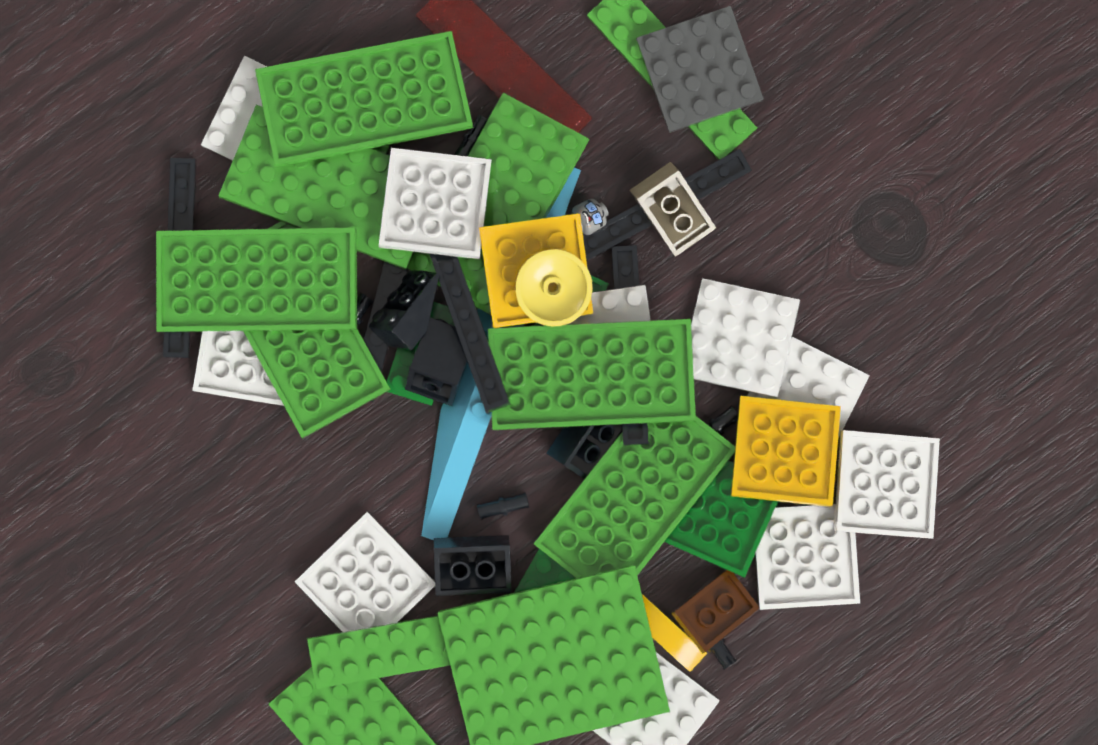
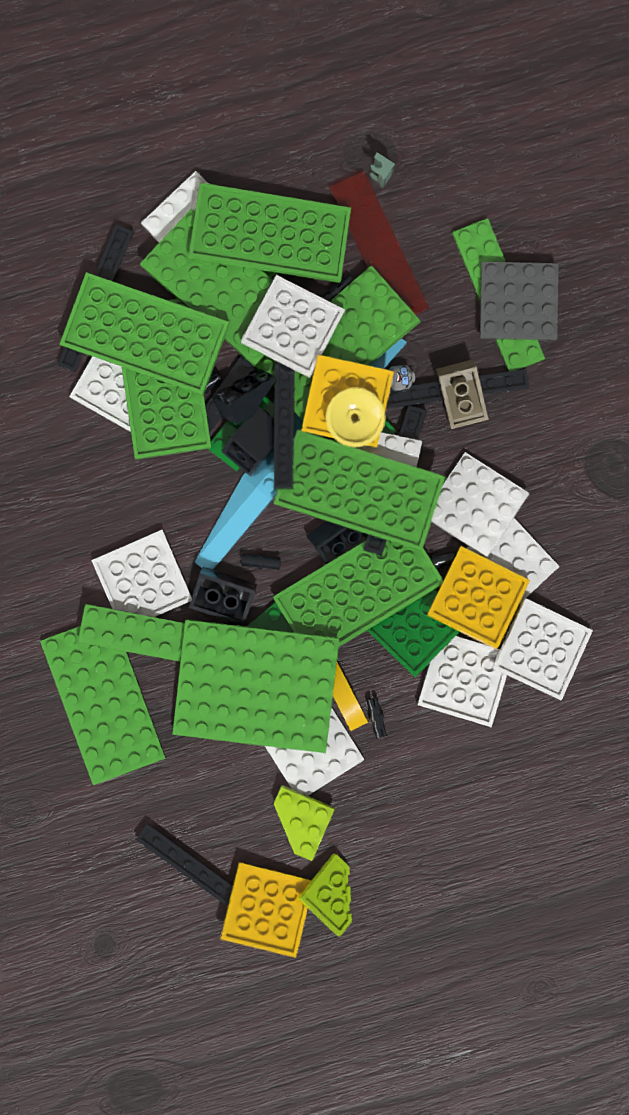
camera: 20 degrees right, 0 degrees up
reddish brown plate [672,570,760,654] -> none

